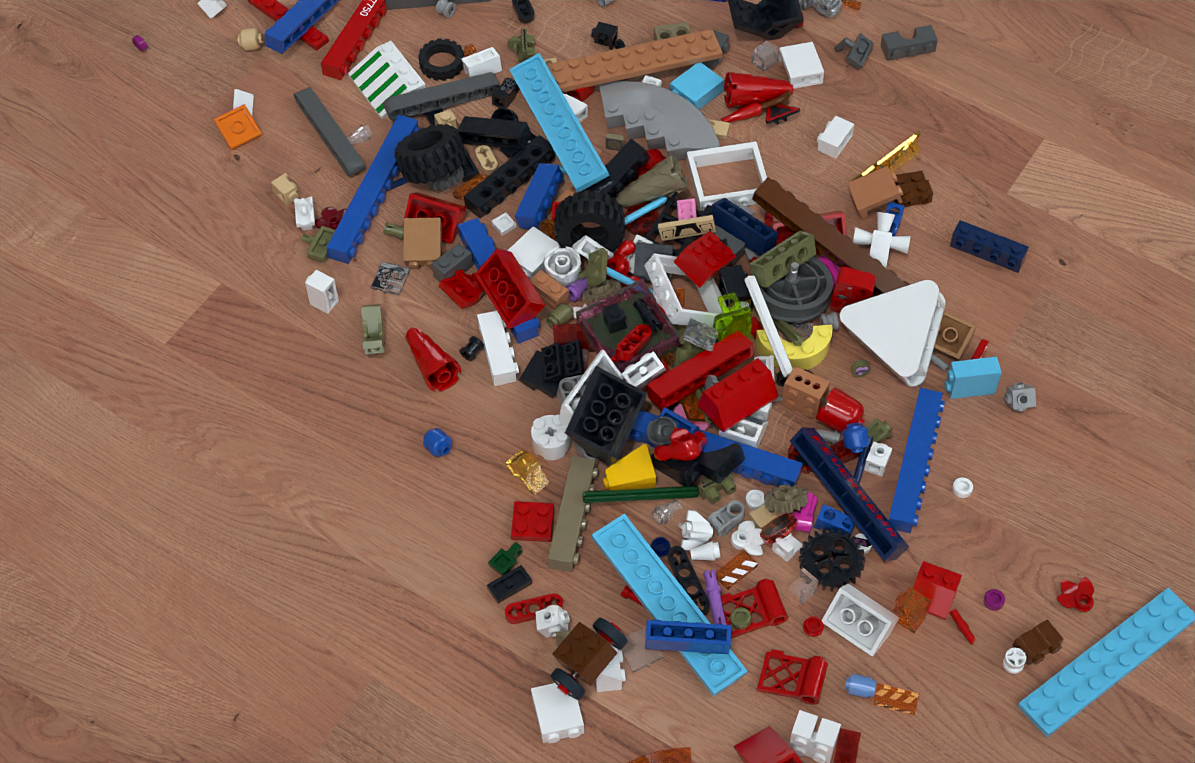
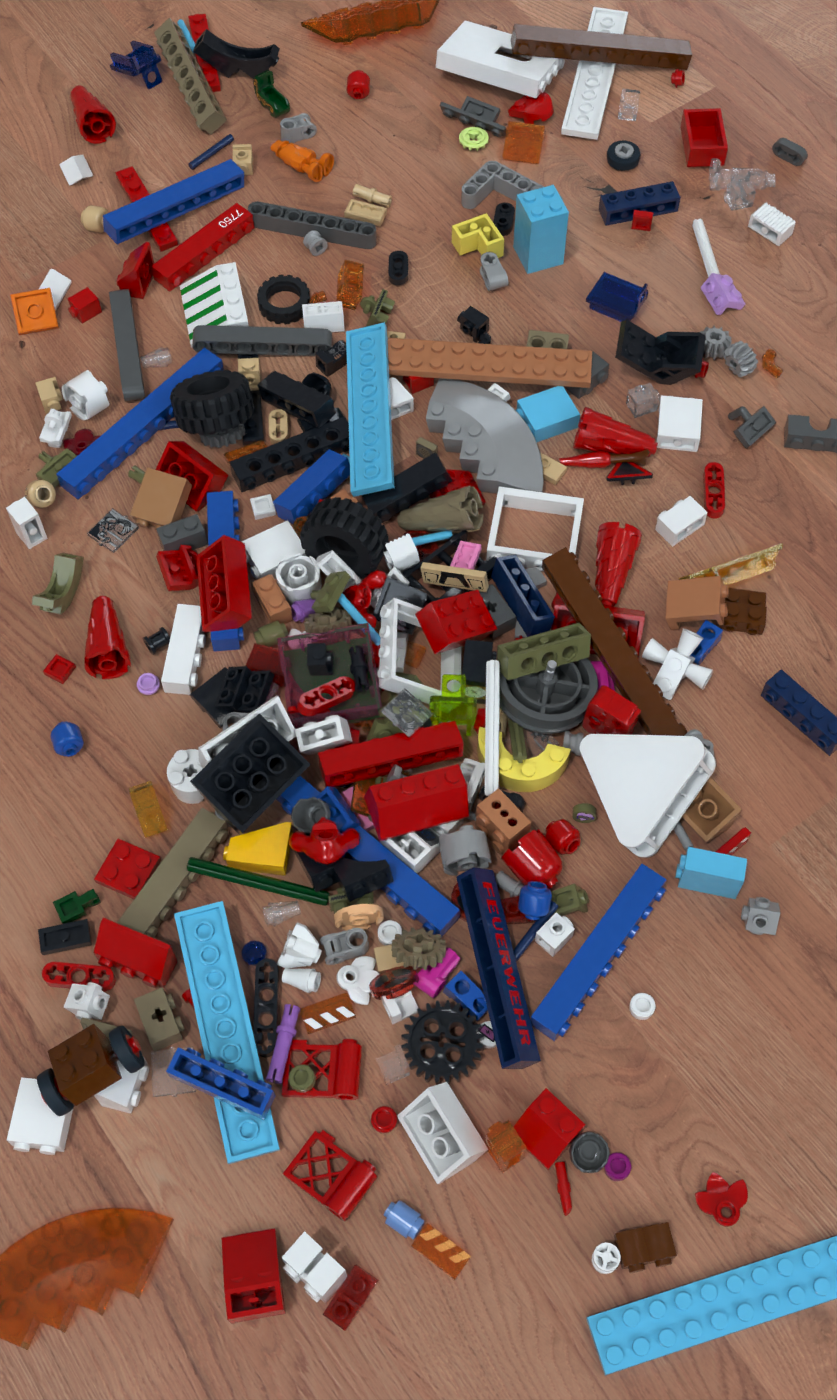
camera: 20 degrees right, 5 degrees up
none -> tan head [25,480,56,508]
none -> red tile [43,654,76,684]
none -> white brick [62,370,109,420]
none -> red brick [68,287,102,324]
none -> red slope [94,918,178,988]
none -> red slope [117,242,154,299]
none -> dark tan brick [134,987,185,1052]
none -> lavender plate [137,673,160,695]
none -> light nougat tile [334,904,384,931]
none -> clear orange brick [336,260,364,310]
none -> white brick [383,534,420,573]
none -> light grey brick [438,825,491,876]
none -> red head [545,819,580,855]
none -> dark grey hair [569,1132,610,1173]
none -> red cone [595,522,642,607]
none -> red beam [703,462,725,519]

